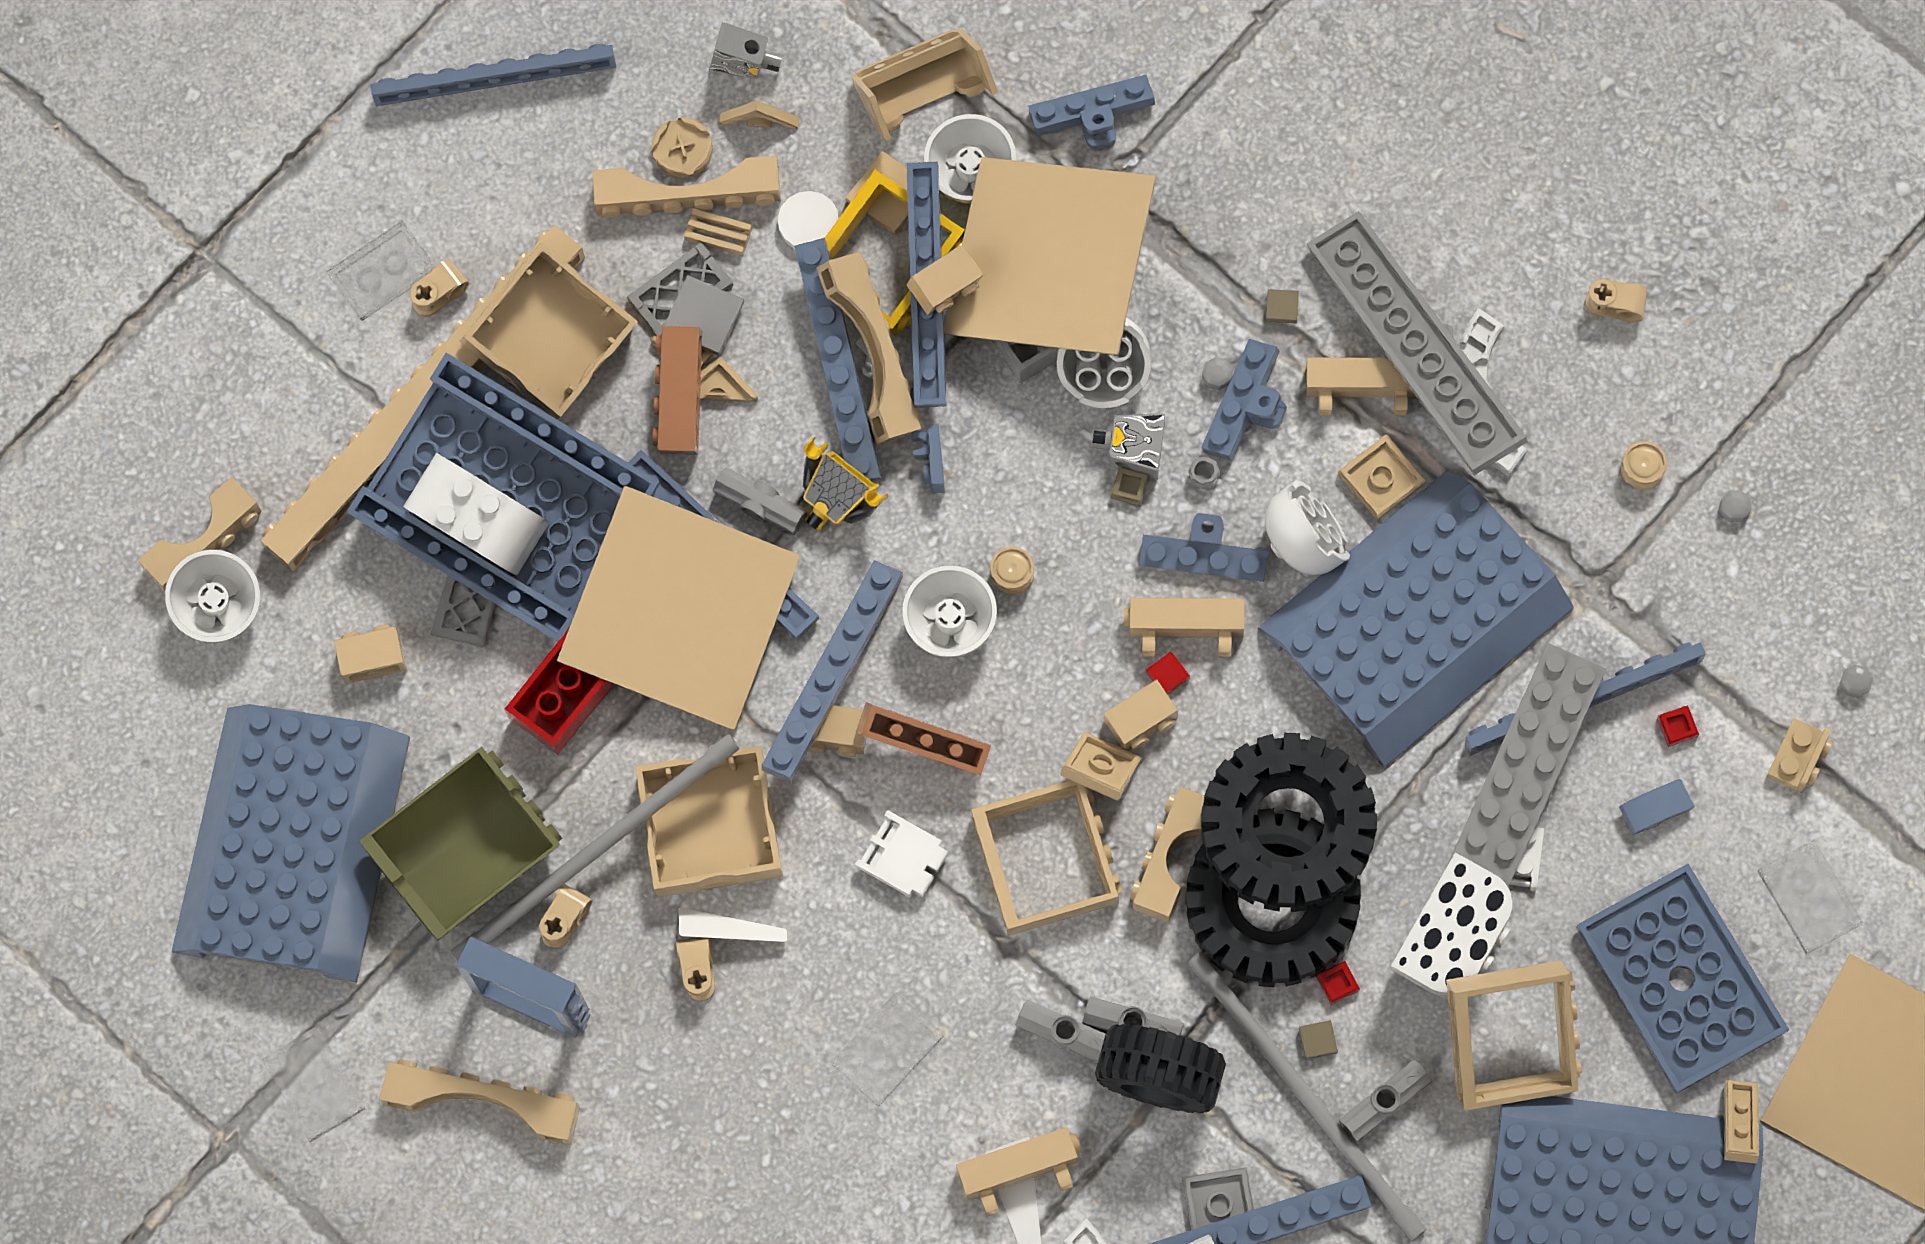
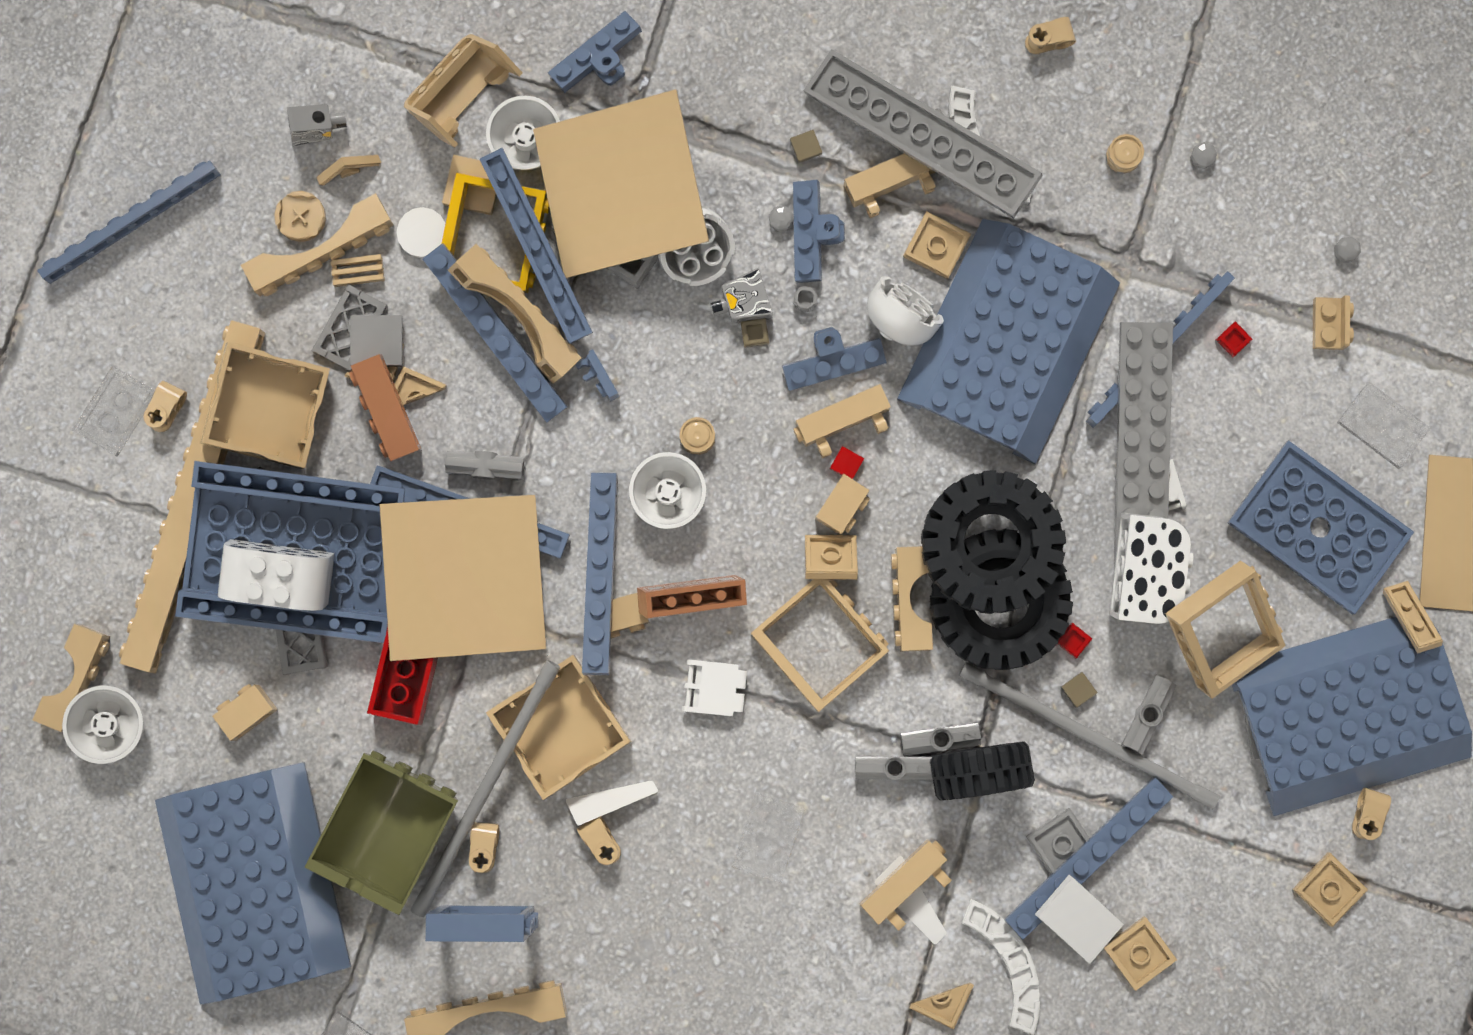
camera: 30 degrees left, 10 degrees up
torso [803,436,889,531] -> none
tan brick [906,244,984,315] -> none
sand blue slope [1619,779,1695,835] -> none

